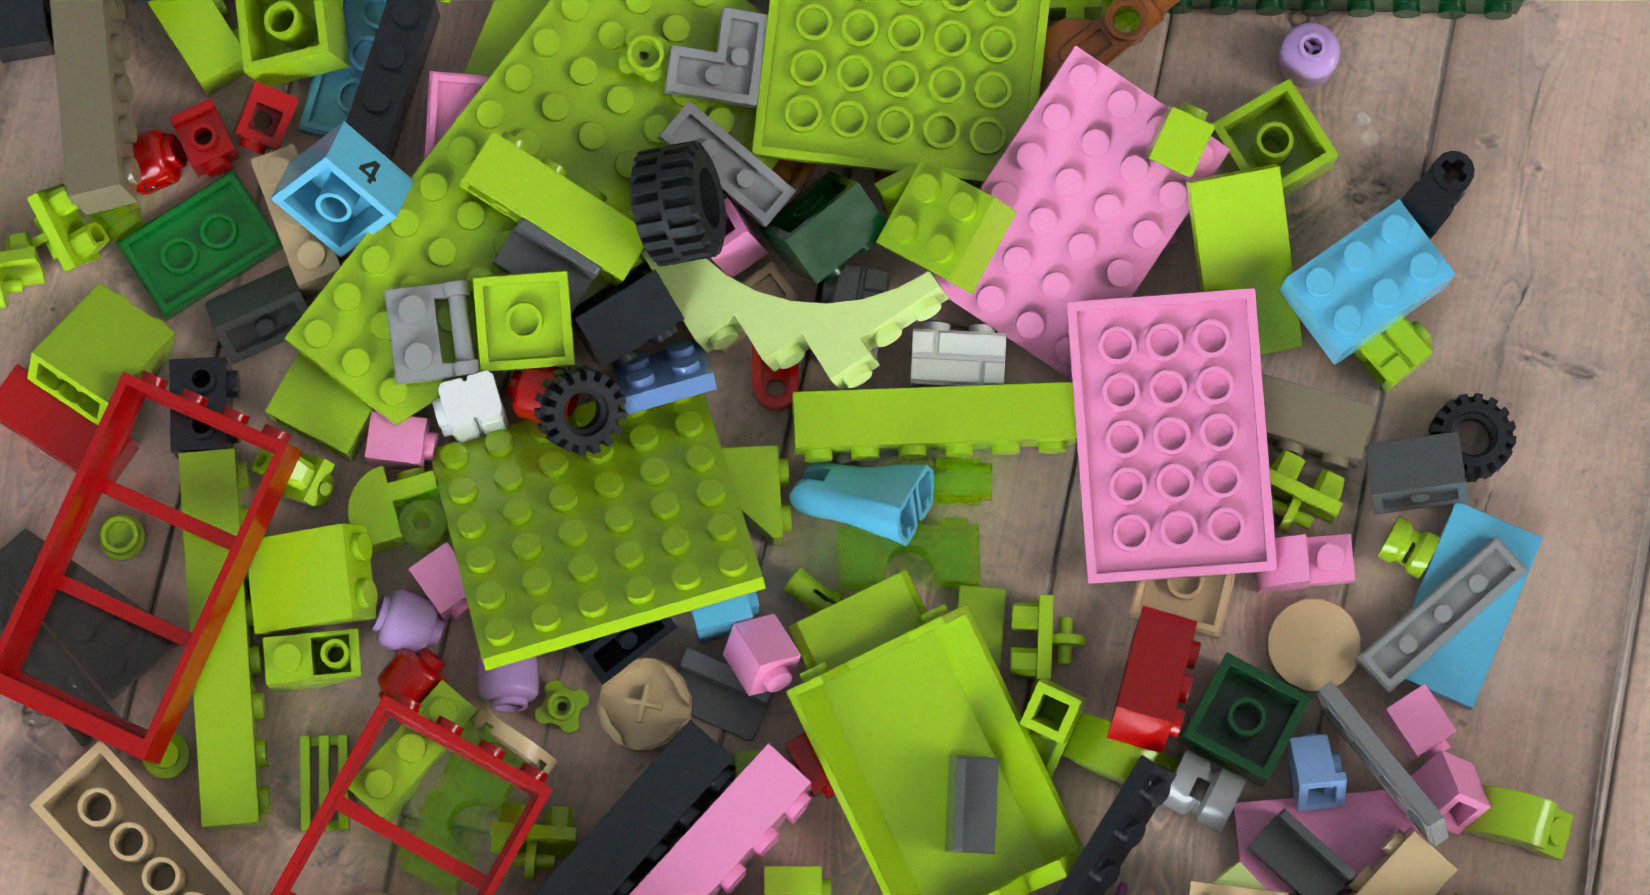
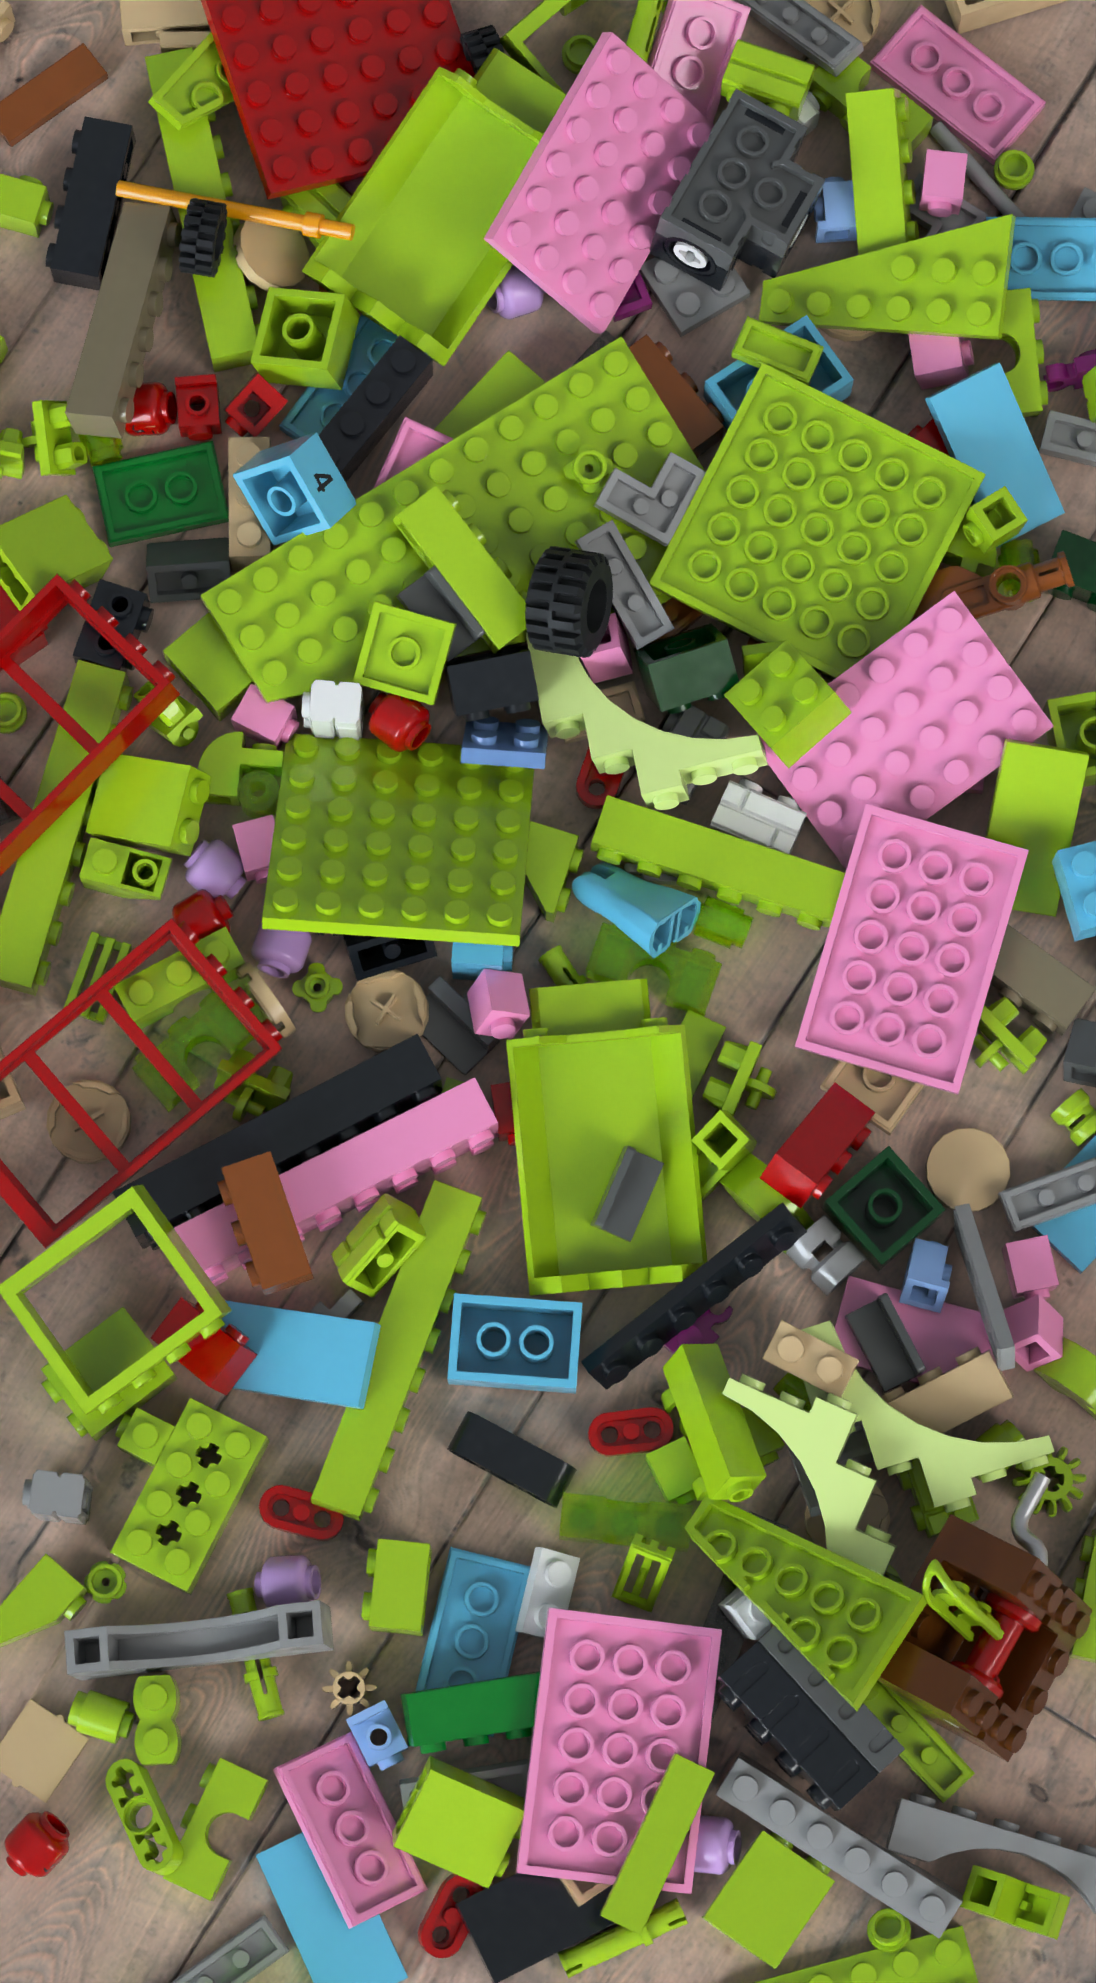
camera: 20 degrees right, 0 degrees up
light grey plate [384,280,480,385] -> none
black tyre [534,365,627,455] -> none
lime brick [1144,101,1215,178] -> none
bright pink brick [1256,534,1356,593] -> none

